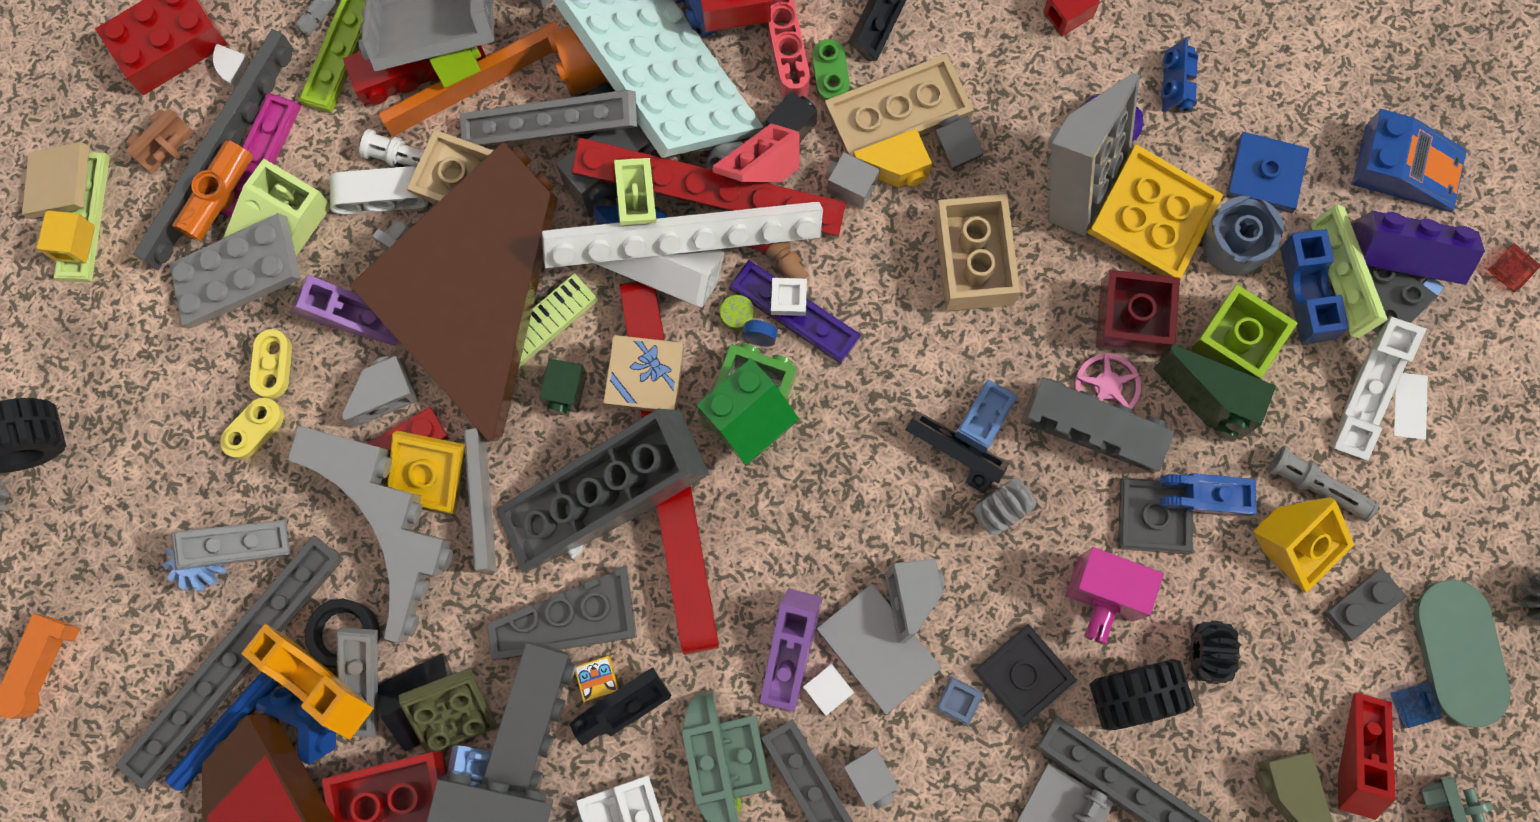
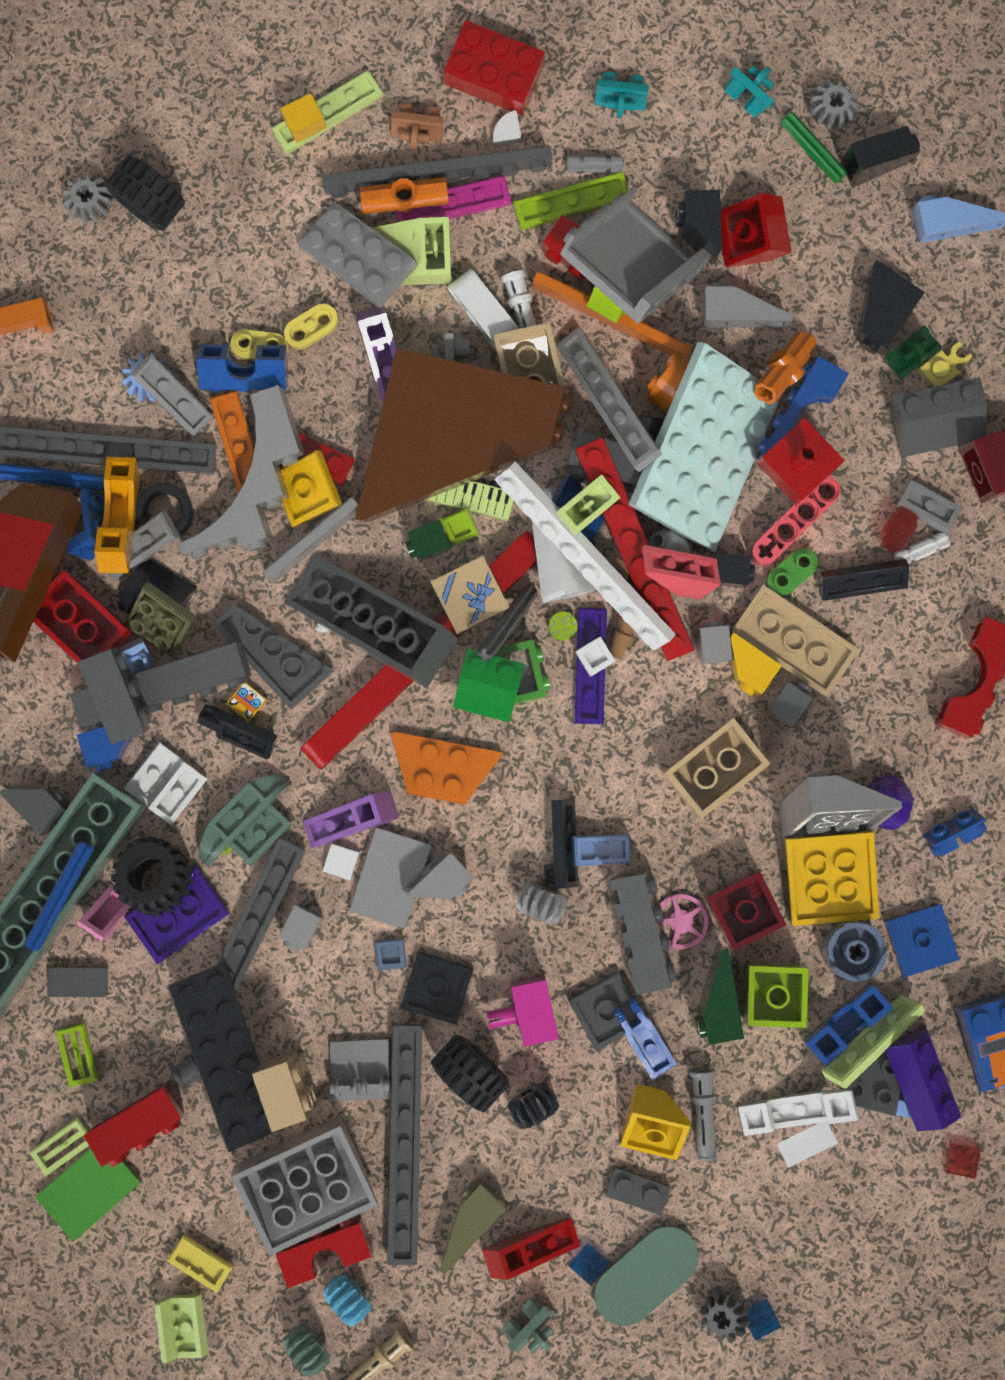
camera: 50 degrees right, 10 degrees up
tan tile [22,142,90,219] -> none
light grey slope [342,356,419,428] -> none
blue tile [742,320,778,347] -> none
none -> blue arch [196,344,289,392]
none -> orange tile [209,390,255,494]
none -> orange wing [391,731,502,804]
none -> lime tile [441,507,479,546]
none -> dark grey axle [477,584,538,661]

